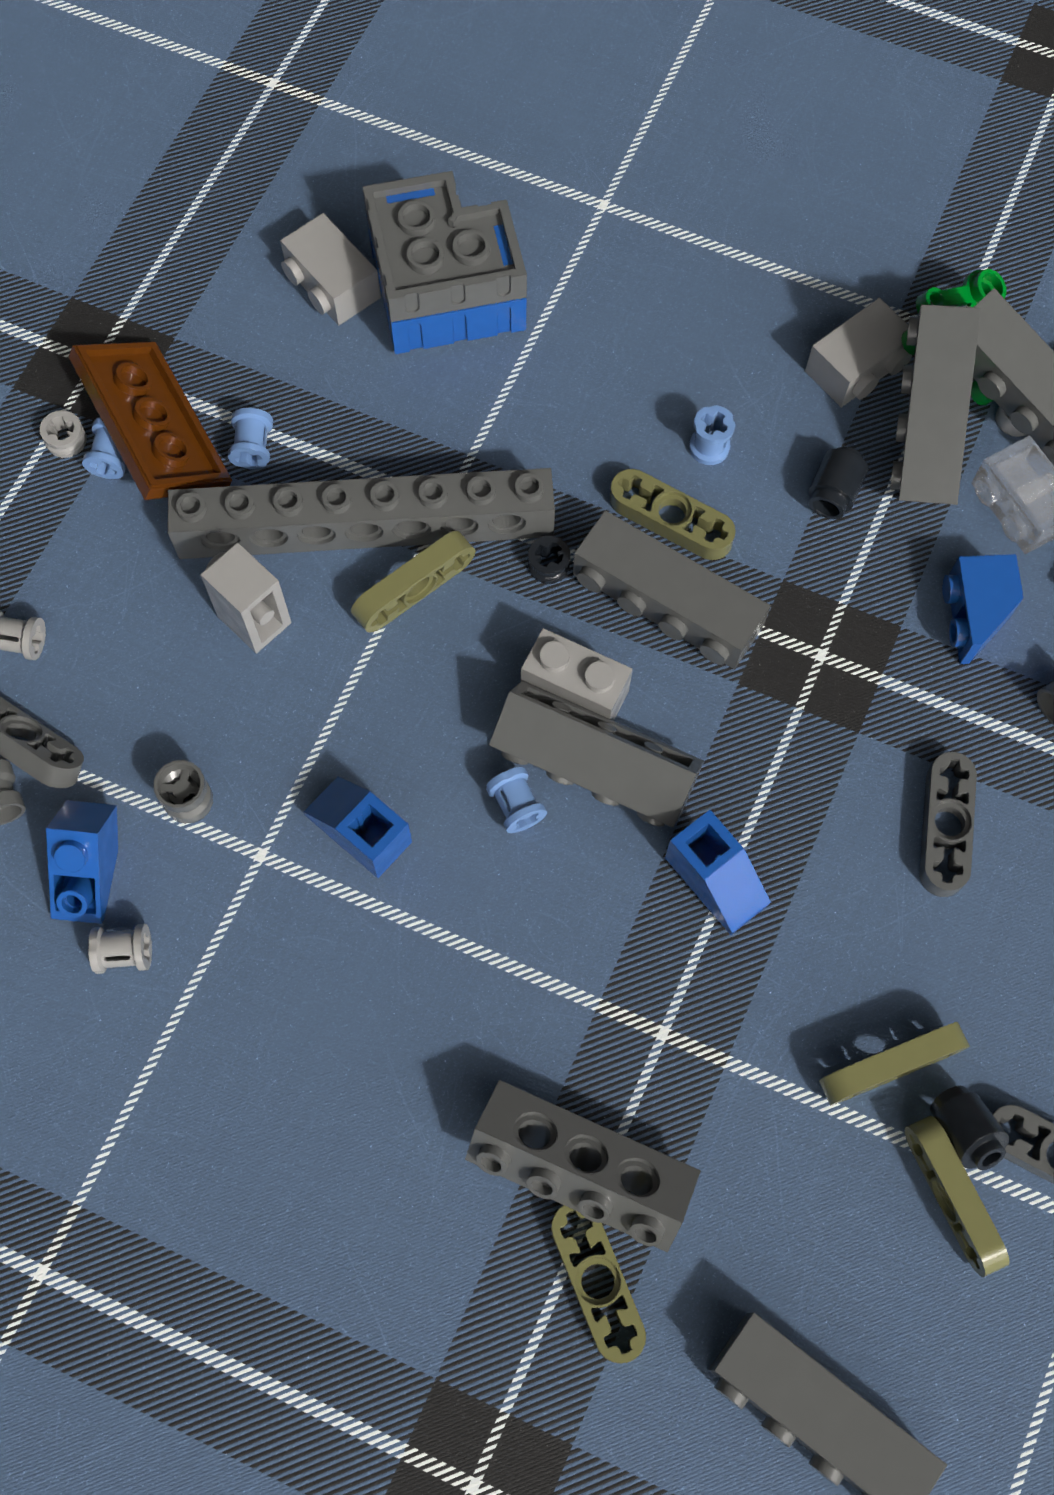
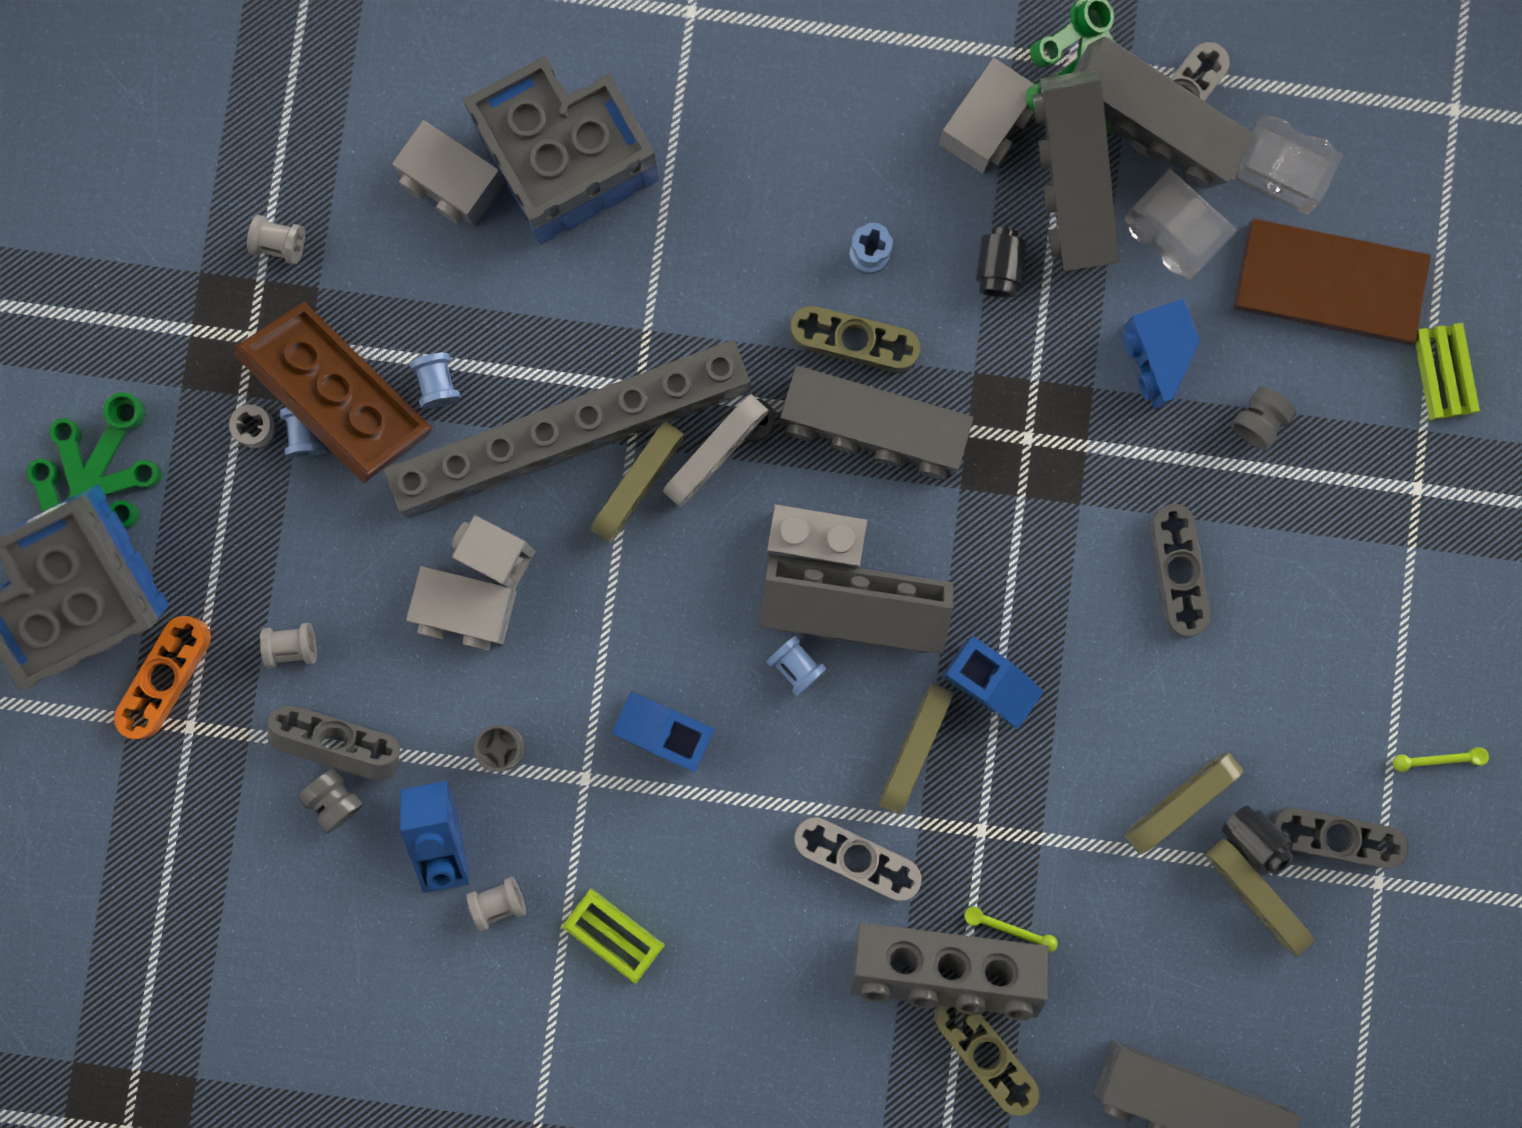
camera: 20 degrees left, 15 degrees up
none -> light grey bush [247,215,305,265]
none -> light grey brick [406,566,517,651]
none -> lime tile [562,888,665,984]
none -> light grey beam [663,394,769,508]
none -> light grey beam [794,817,921,901]
none -> olive beam [878,682,953,815]
none -> lime hinge [964,906,1058,953]

